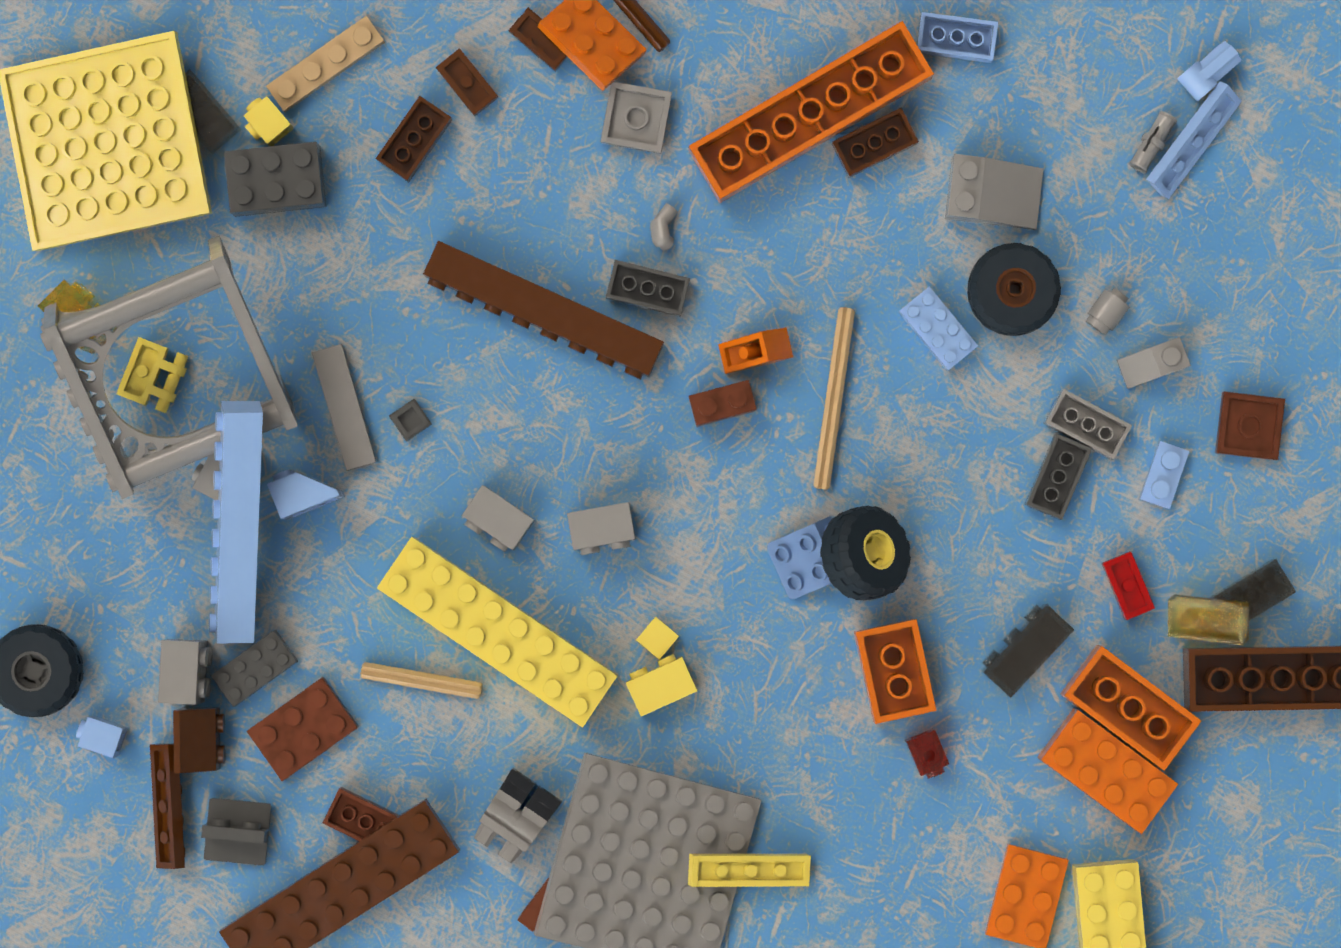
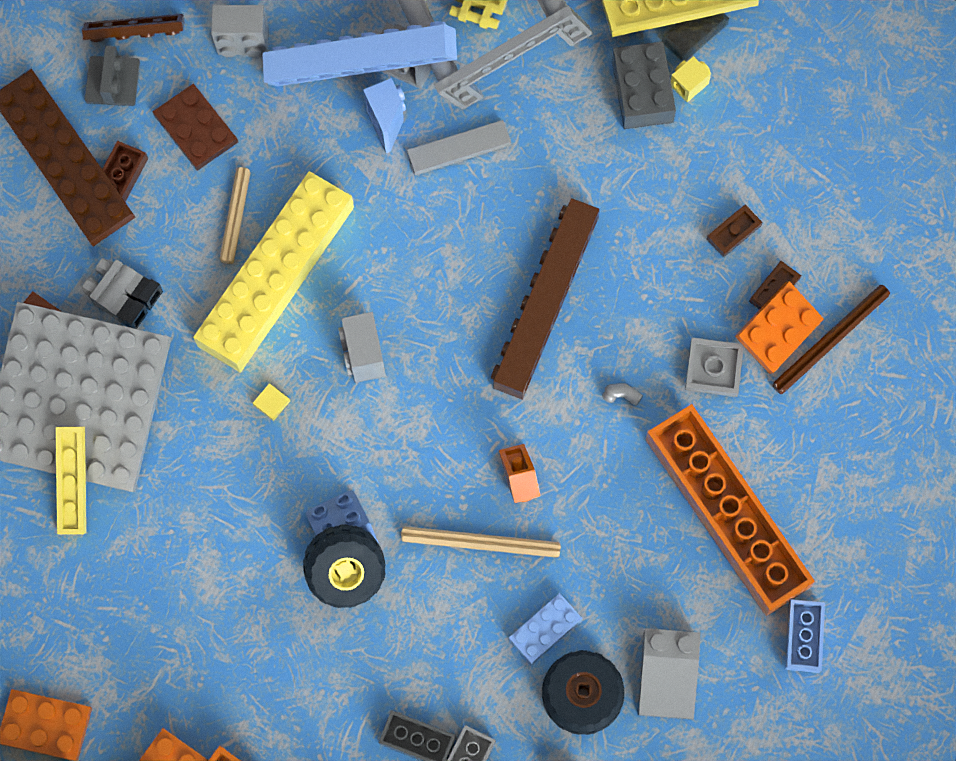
camera: 85 degrees right, 15 degrees down
reddish brown slope [173,707,226,773] -> none
dark grey piece [211,630,298,707] -> none
tan plate [266,16,385,112] -> none
reddish brown piece [376,96,452,183] -> none
dark grey tile [389,399,432,442] -> none
light grey brick [461,485,535,552] -> none
dark grey piece [606,260,690,317] -> none
light yellow brick [626,654,697,717] -> none
copper brick [688,380,757,427] -> none
reddish brown piece [832,107,919,178] -> none
orange brick [854,619,937,724] -> none
clear red brick [904,728,949,779] -> none
clear smoke brick [981,604,1074,698] -> none

